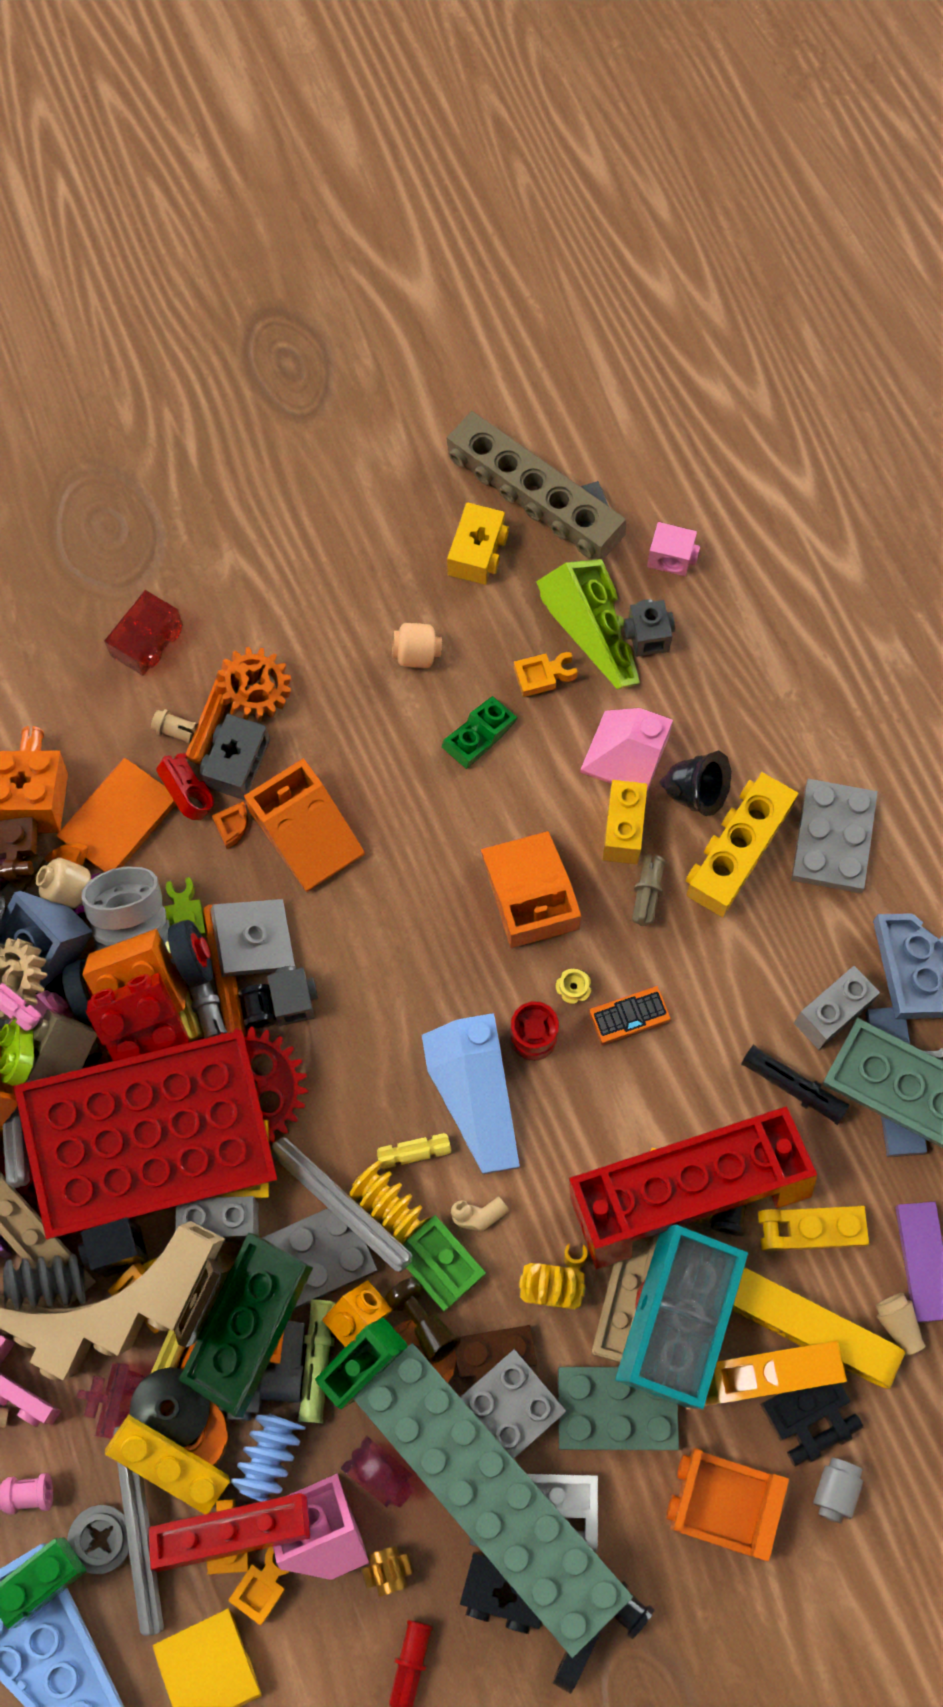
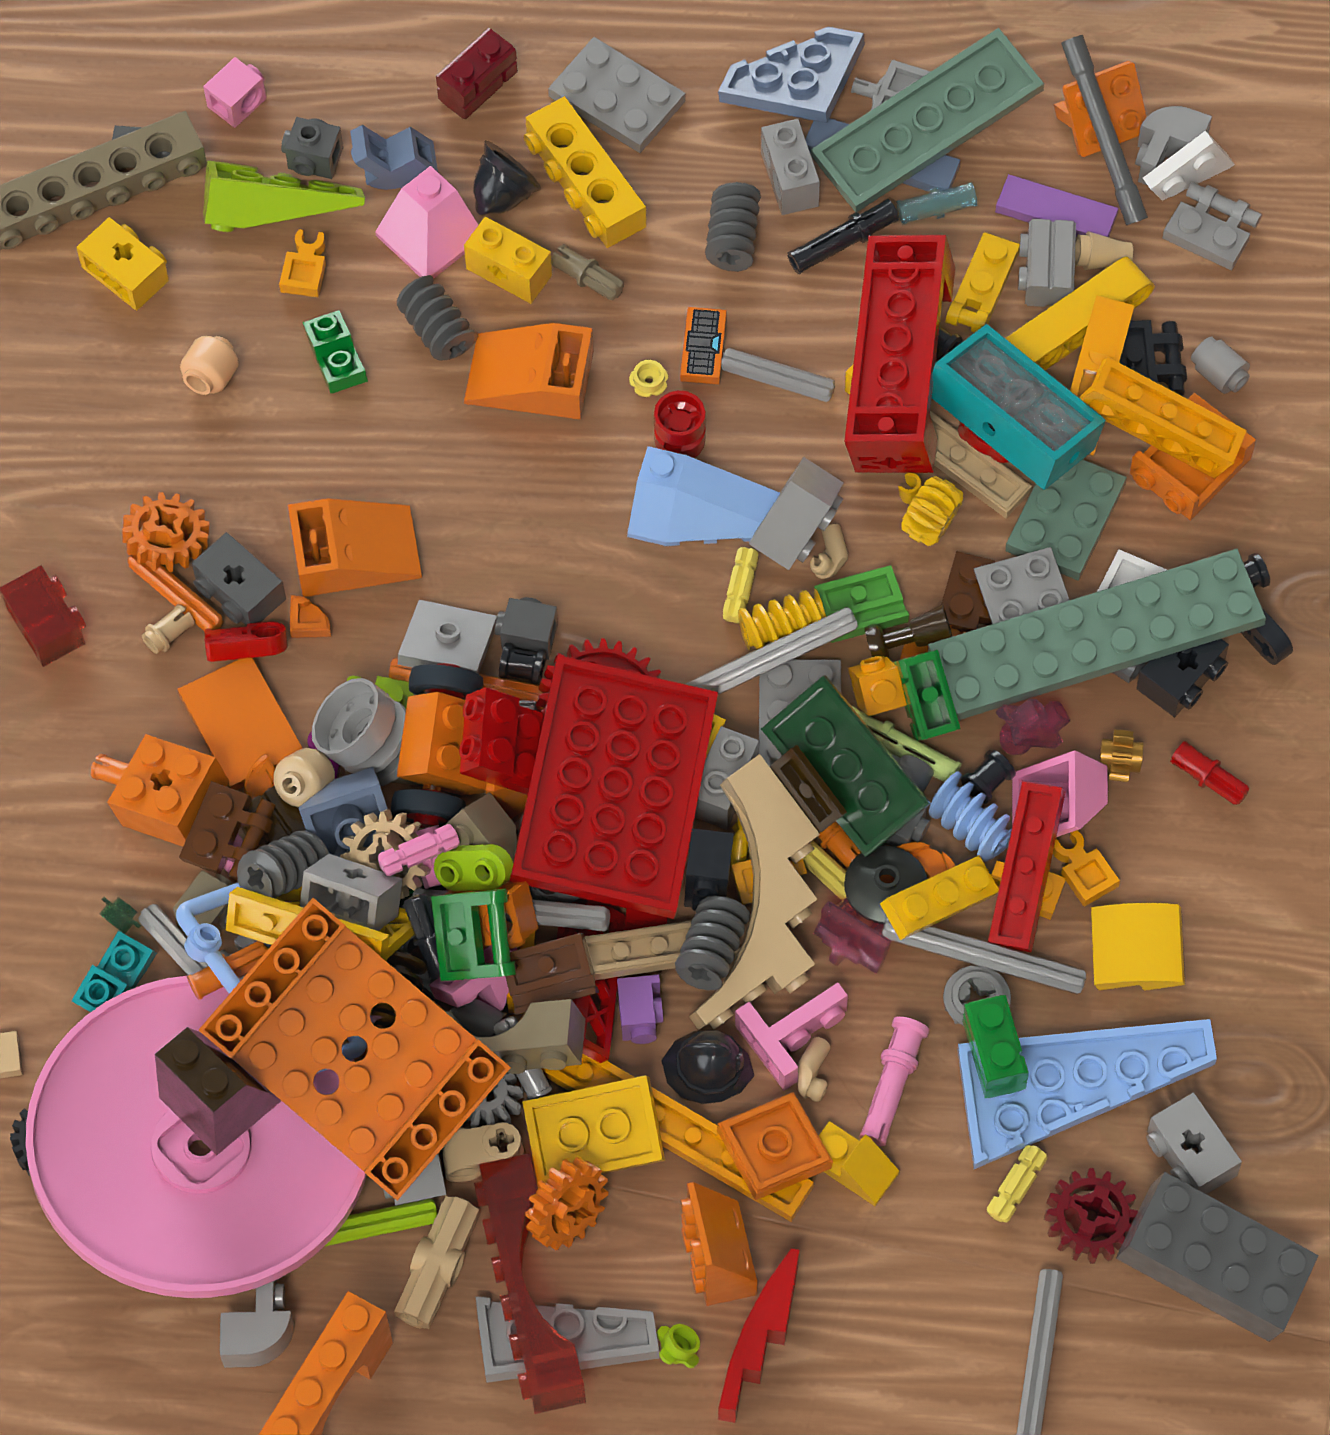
camera: 65 degrees left, 5 degrees down
none -> sand blue brick [350,125,438,190]
none -> dark grey piece [397,275,478,361]
none -> dark red brick [436,28,518,120]
none -> dark grey piece [705,182,761,272]
none -> light grey axle [721,348,835,402]
none -> light grey brick [749,457,844,570]
none -> clear light blue pin [896,182,978,225]
none -> black bush [961,750,1016,804]
none -> light grey brick [1018,219,1076,307]
none -> light orange fence [1079,357,1247,479]

